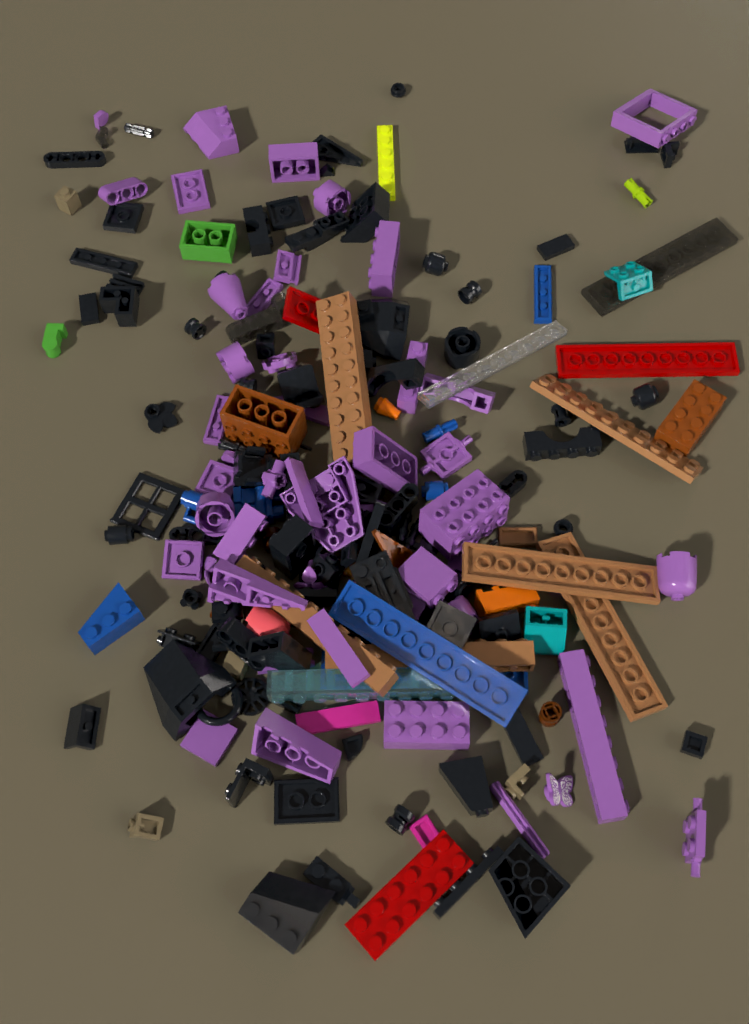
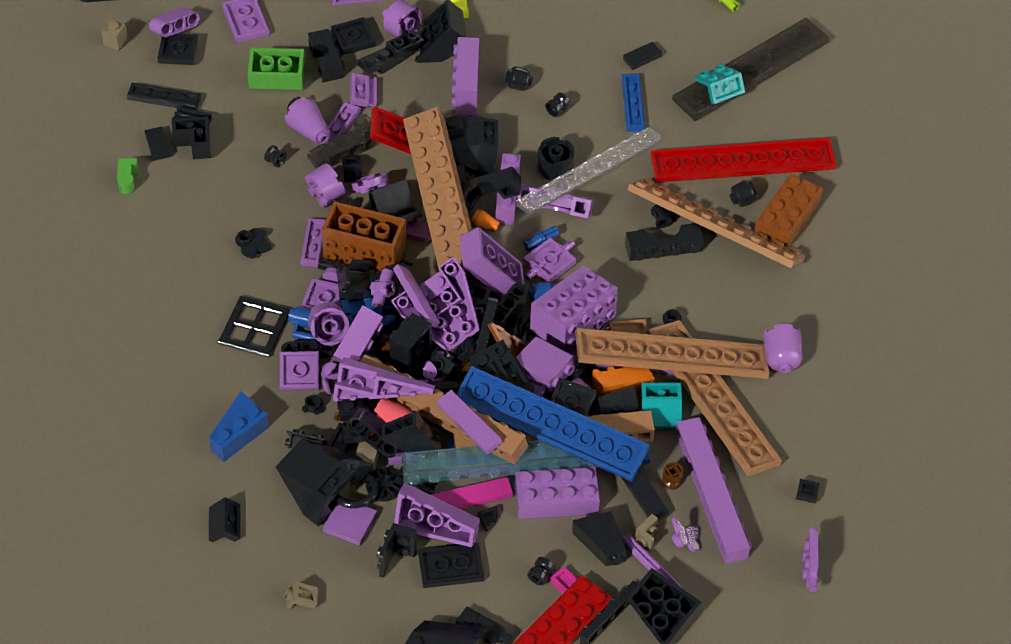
camera: 10 degrees left, 10 degrees down
black brick [104,524,134,545] -> none
black beam [498,470,527,499] -> none

